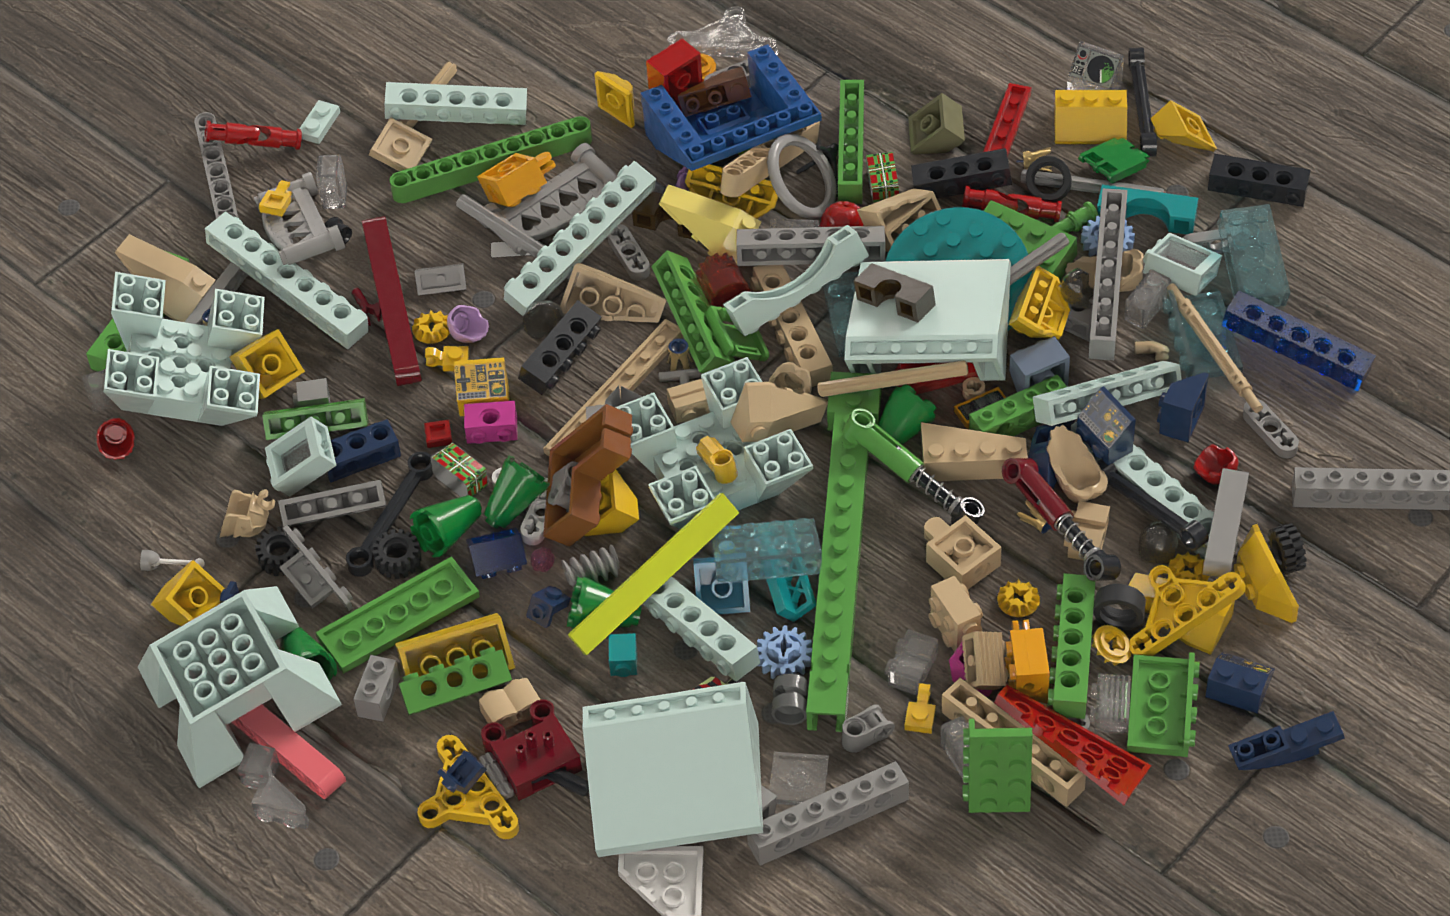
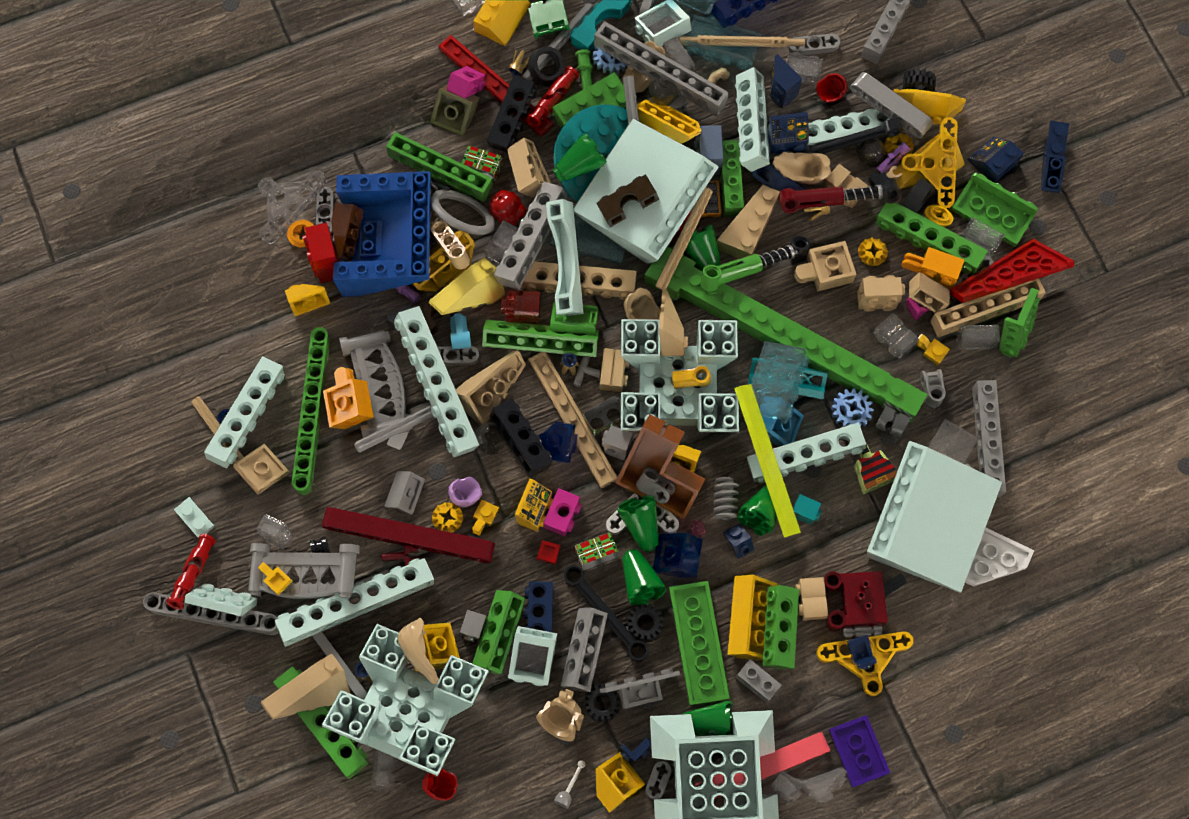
camera: 70 degrees left, 20 degrees up
none -> light aqua plate [184,584,258,616]
none -> tan hair [397,618,439,684]
none -> dark pink brick [446,66,485,98]
none -> medium azure piece [450,313,471,350]
none -> clear blue plate [538,422,578,463]
none -> green cone [552,133,607,182]
none -> clear brick [786,52,823,85]
none -> dark purple plate [828,715,890,788]
none -> black piece [868,166,902,187]
none -> medium lavender pin [876,142,911,173]

